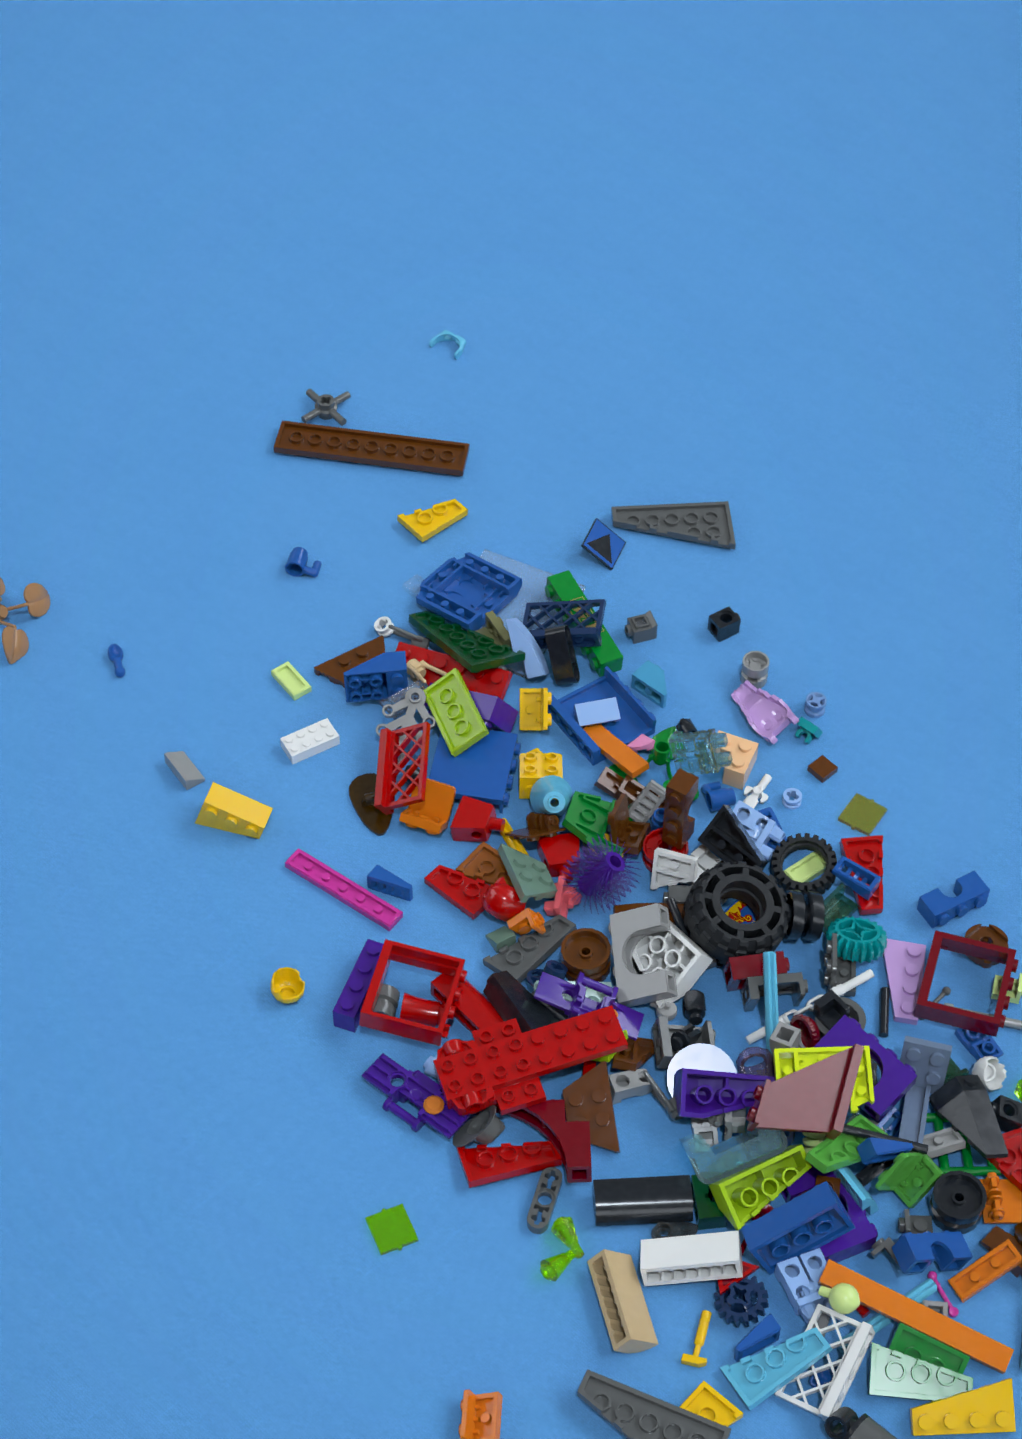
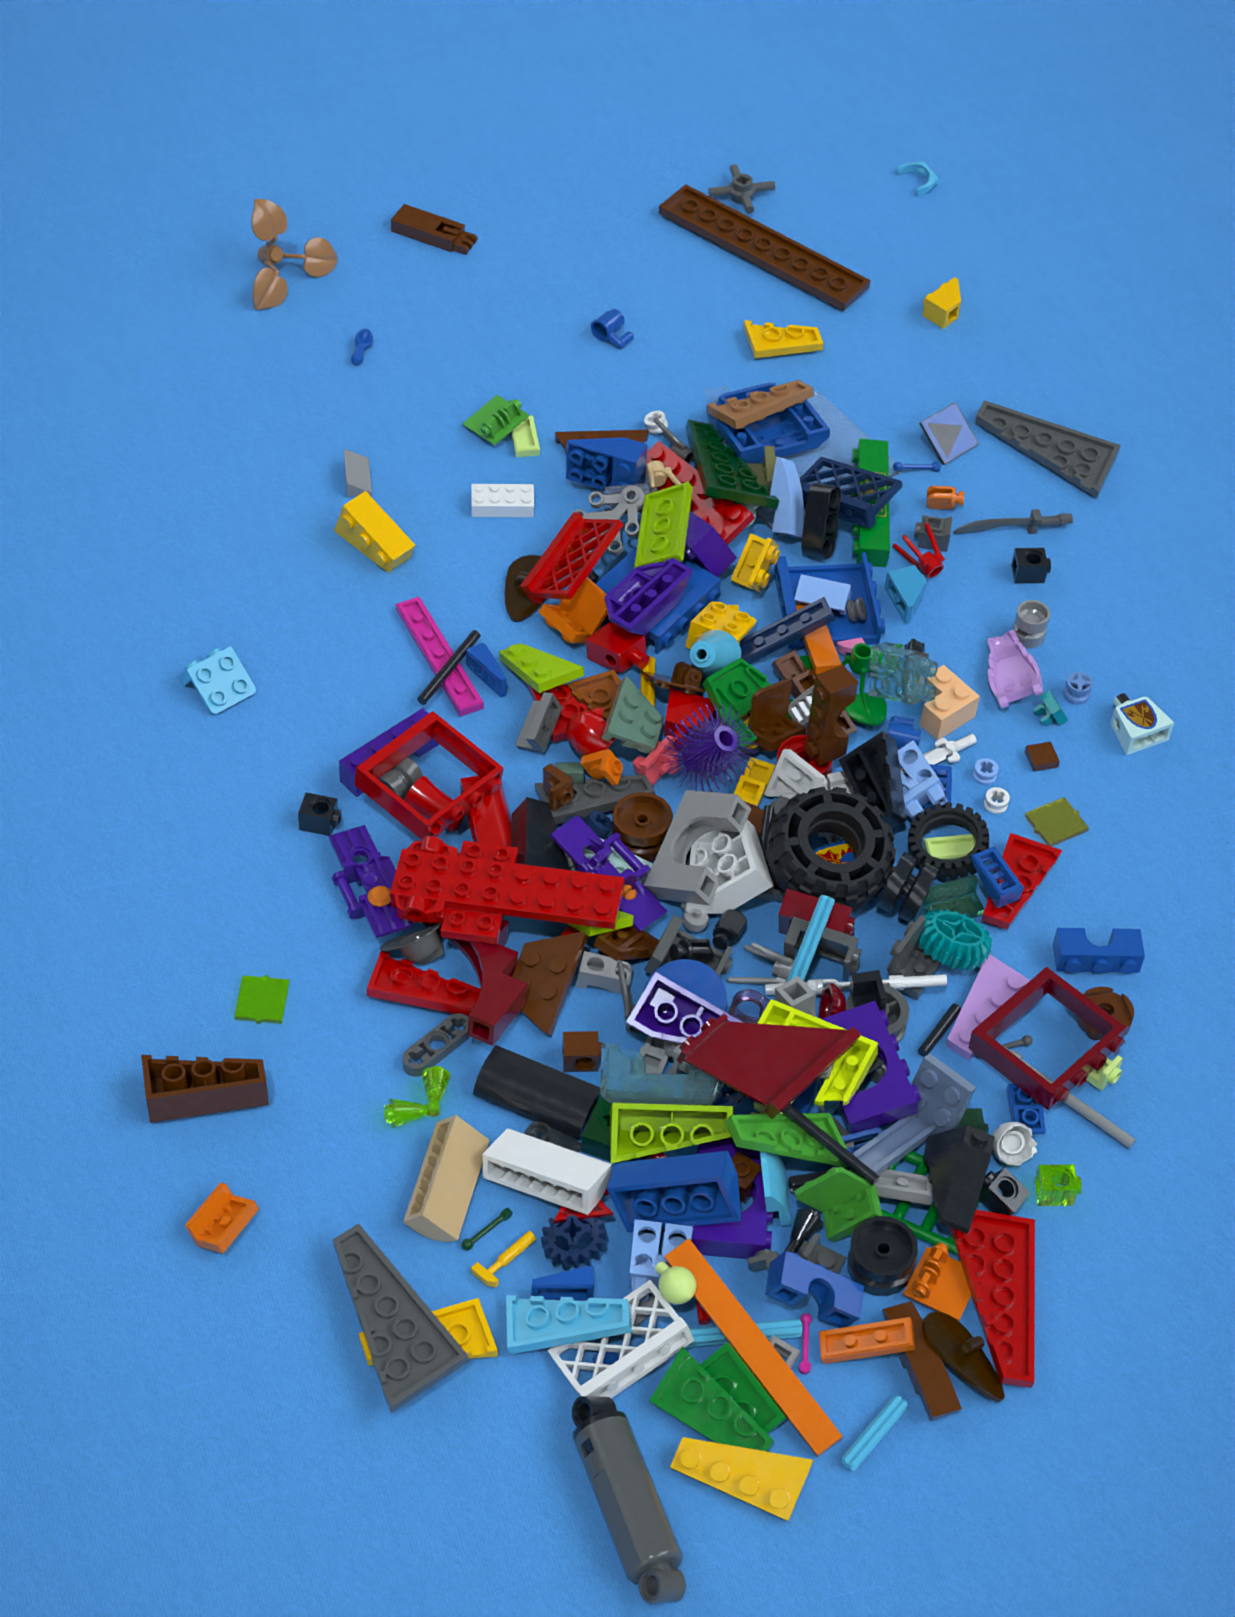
camera: 25 degrees right, 0 degrees up
yellow hair [270,967,305,1004] -> none
blue slope [857,1138,914,1165] -> none
none -> reddish brown wedge [141,1055,269,1123]
none -> medium azure bracket [179,646,256,715]
none -> black brick [298,792,342,836]
none -> reddish brown hinge [391,204,478,255]
none -> black bar [417,630,481,705]
none -> dark green hinge [461,1208,513,1251]
none -> bright green hinge [463,395,529,445]
none -> lime wing [499,643,584,693]
none -> dark grey panel [516,692,563,753]
none -> reddish brown bracket [543,763,573,811]
none -> reddish brown brick [562,1031,604,1072]
none -> dark purple wedge [604,558,693,635]
none -> medium nougat wing [707,380,814,429]
none -> light grey plant [727,943,795,984]
none -> yellow slope [734,757,776,807]
none -> dark blue tile [739,597,836,664]
none -> black cone [783,1207,824,1254]
none -> dark grey bush [847,597,867,622]
none -> blue hinge [893,462,941,472]
none -> red plant [893,523,945,578]
none -> yellow slope [922,277,961,329]
none -> orange arm [926,486,964,510]
none -> dark grey sword [953,509,1073,534]
none -> white bush [984,787,1010,814]
none -> light aqua torso [1111,693,1174,755]

